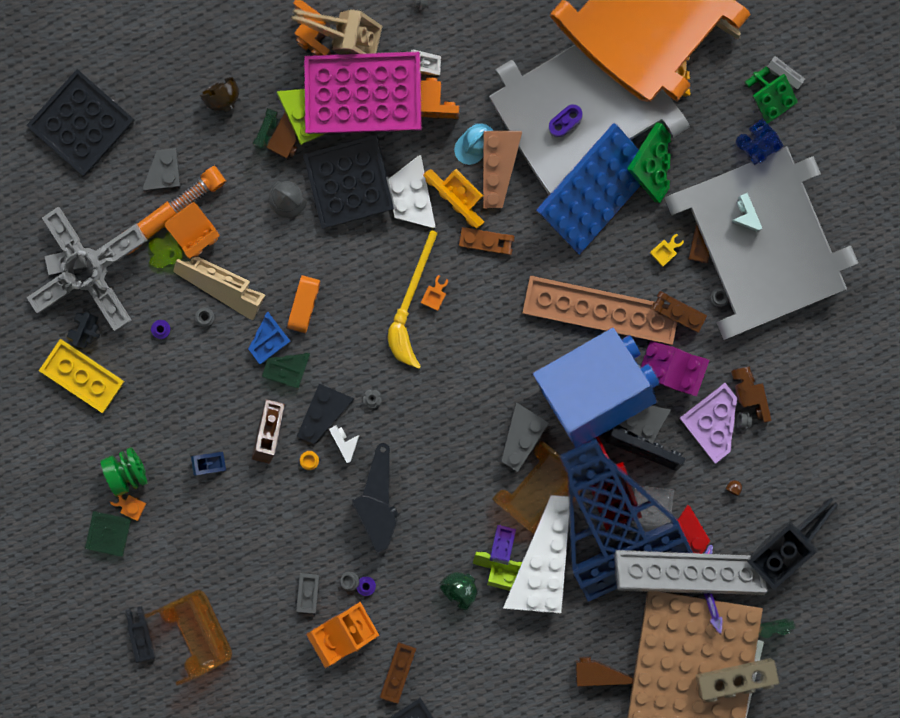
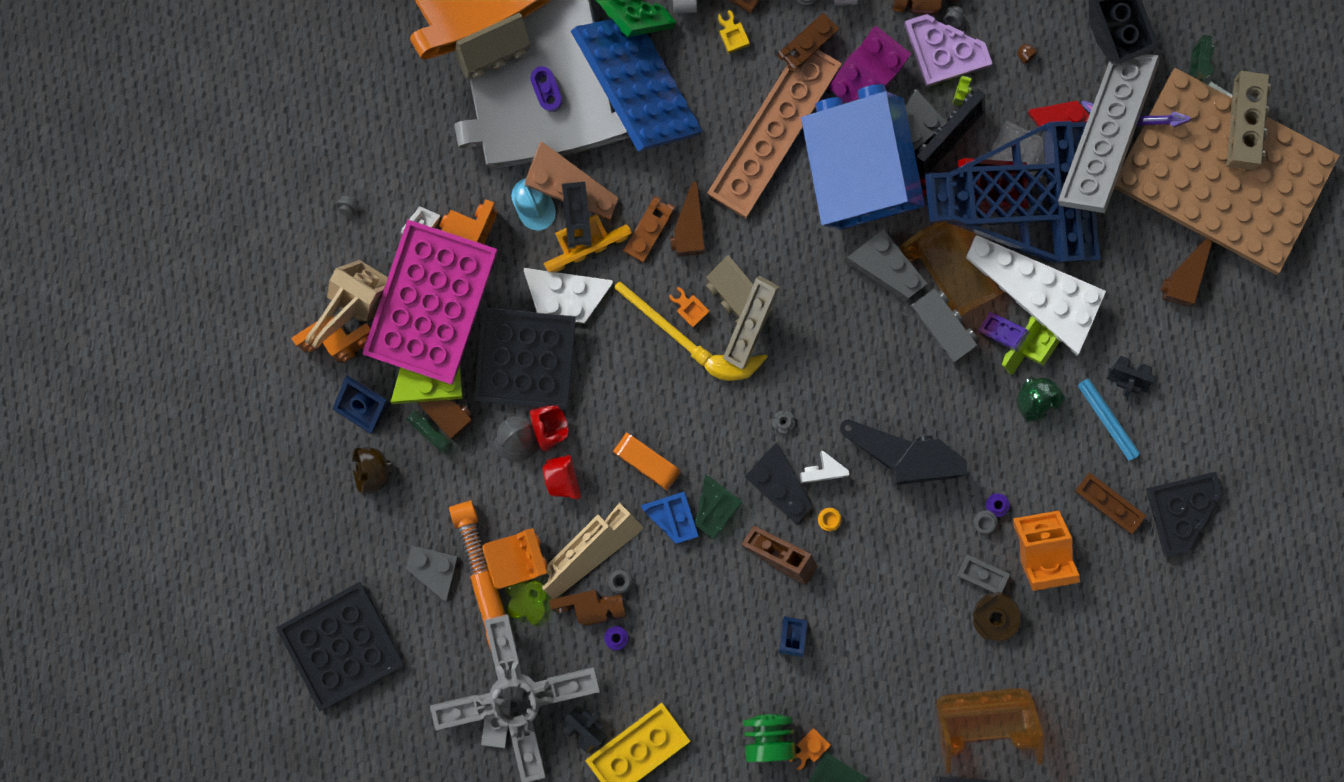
camera: 70 degrees left, 5 degrees down
none -> dark blue slope [332,375,391,434]
none -> dark tan slope [454,13,530,79]
none -> red hair [530,406,569,452]
none -> red hair [543,455,581,499]
none -> reddish brown plate [549,590,626,626]
none -> black plate [562,181,592,249]
none -> reddish brown slope [670,182,705,257]
none -> dark tan slope [705,255,774,324]
none -> dark tan plate [723,276,780,370]
none -> dark grey slope [912,288,978,364]
none -> lime plate [953,76,972,106]
none -> dark brown plate [973,592,1020,641]
none -> dark azure axle [1078,379,1140,461]
none -> black hips [1107,356,1155,397]

